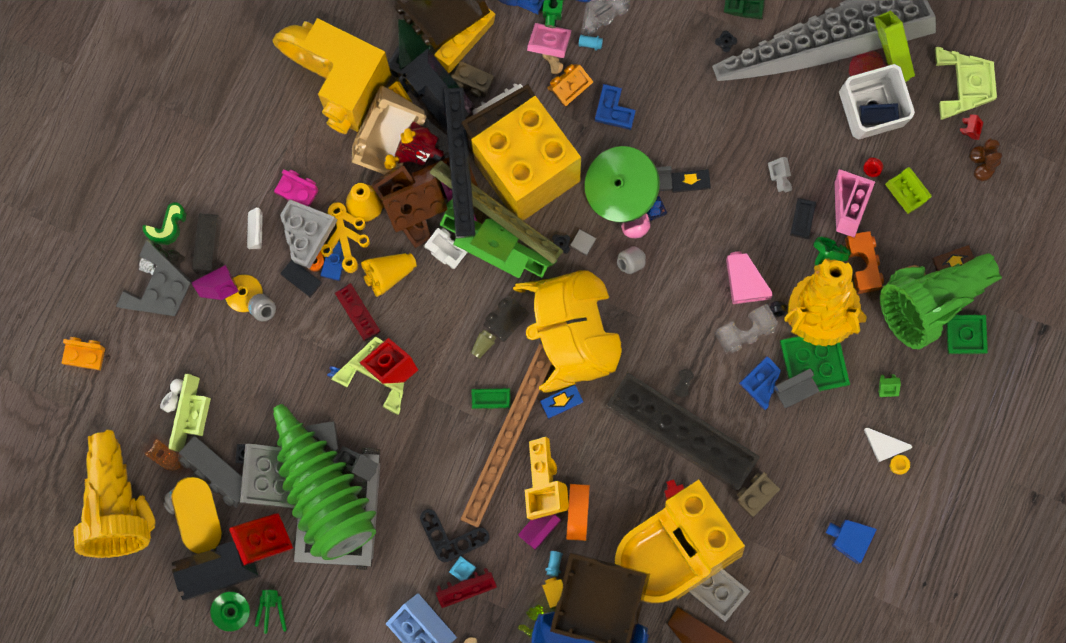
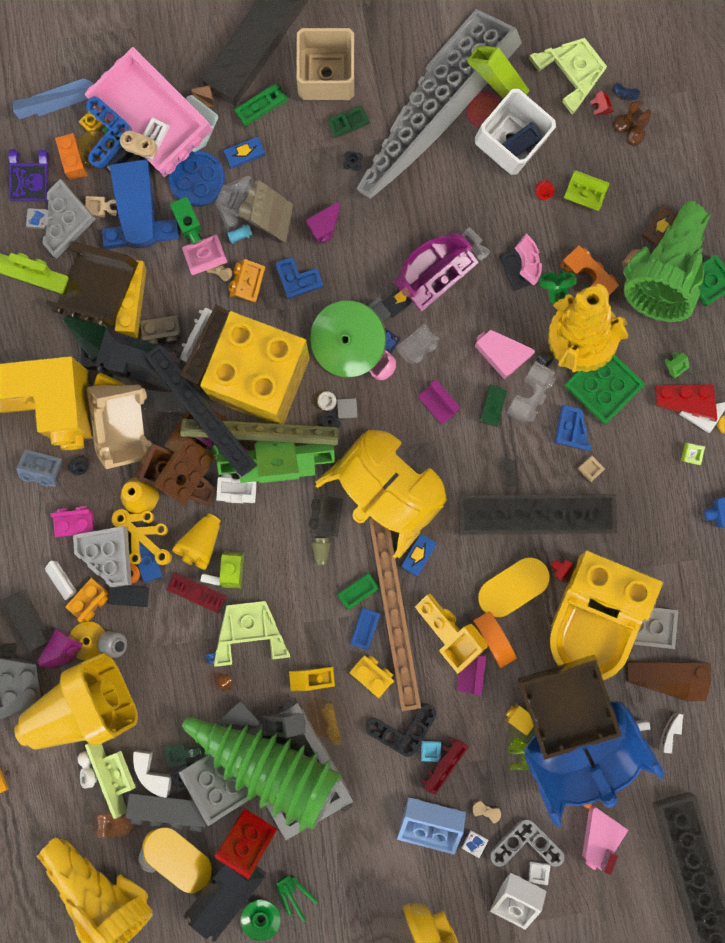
camera: 40 degrees left, 5 degrees up
red slope [360,338,418,384] -> none
dark red torso [384,121,443,170] -> none
medium azure pin [545,551,563,577] -> none
light grey head [617,246,646,274] -> none
dark tan bracket [736,472,780,518] -> none
dark grey panel [774,368,819,408] -> none
bright pink wedge [835,169,875,238] -> none
none -> yellow cone [14,653,138,750]
none -> sand blue bracket [16,450,62,487]
none -> light orange bracket [66,578,109,623]
none -> black plate [68,455,89,475]
none -> white brick [133,749,172,798]
none -> clear green plate [165,743,201,767]
none -> white tile [200,574,221,586]
none -> clear orange plate [216,673,233,692]
none -> lime torso [219,551,244,589]
none -> dark tan slope [237,180,293,243]
none -> yellow slope [289,667,335,691]
none -> magenta slope [306,202,340,245]
none -> white tile [317,391,336,411]
none -> clear yellow wing [322,702,342,746]
none -> yellow bracket [349,655,394,698]
none -> blue tile [350,607,381,650]
none -> magenta piece [393,232,479,311]
none -> clear bracket [395,324,440,366]
none -> magenta panel [418,379,460,425]
none -> yellow tile [478,558,549,617]
none -> dark green slope [479,384,507,427]
none -> bright pink tile [515,233,542,286]
none -> tan tile [578,455,605,483]
none -> dark blue piece [612,82,640,100]
none -> red wing [655,384,718,422]
none -> lime tile [681,442,705,465]

